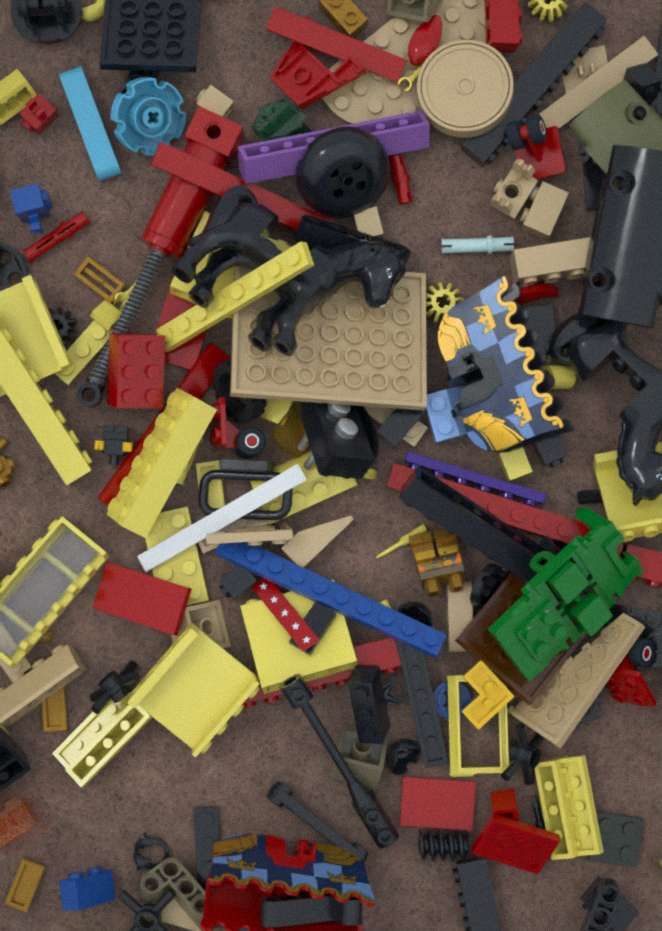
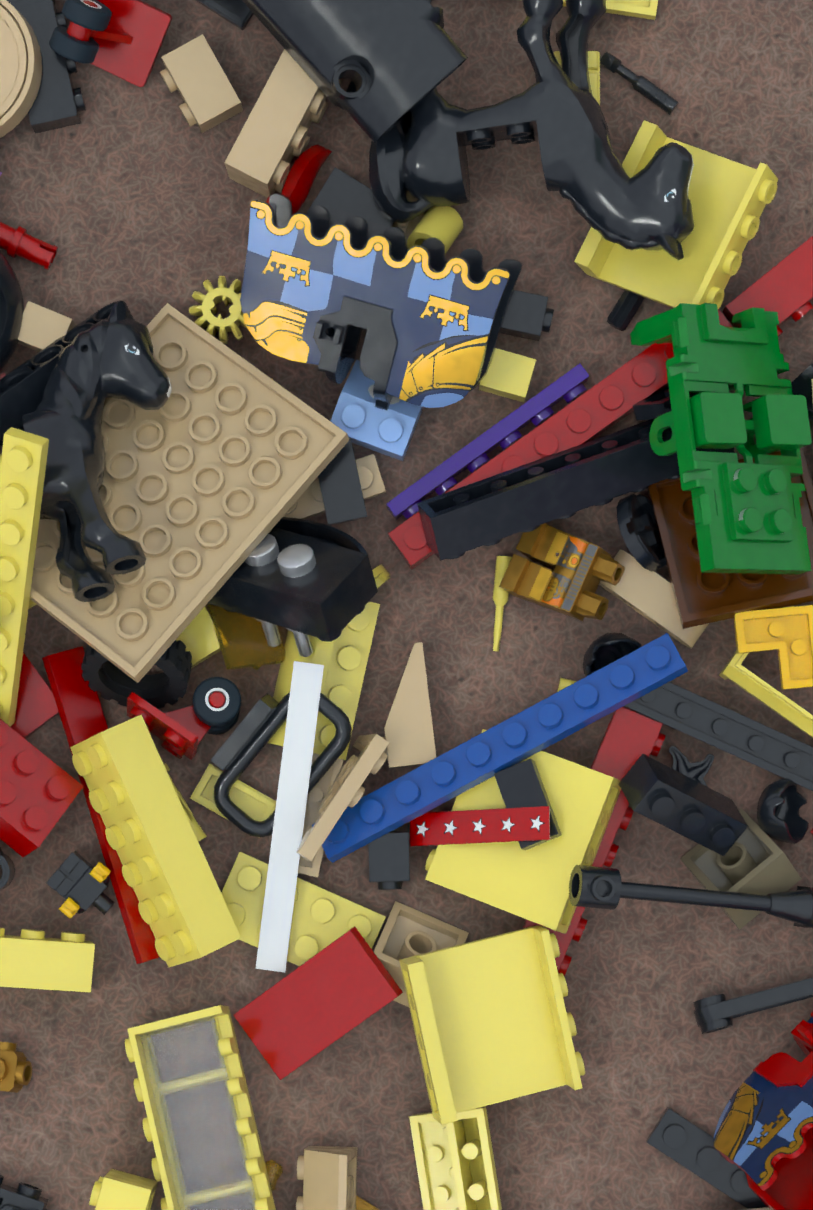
camera: 45 degrees left, 0 degrees up
black bar [90,660,140,714] -> none
blue gear [433,681,471,719] -> none
light aqua pin [441,235,514,254] -> none
tan piece [489,159,538,219] -> none

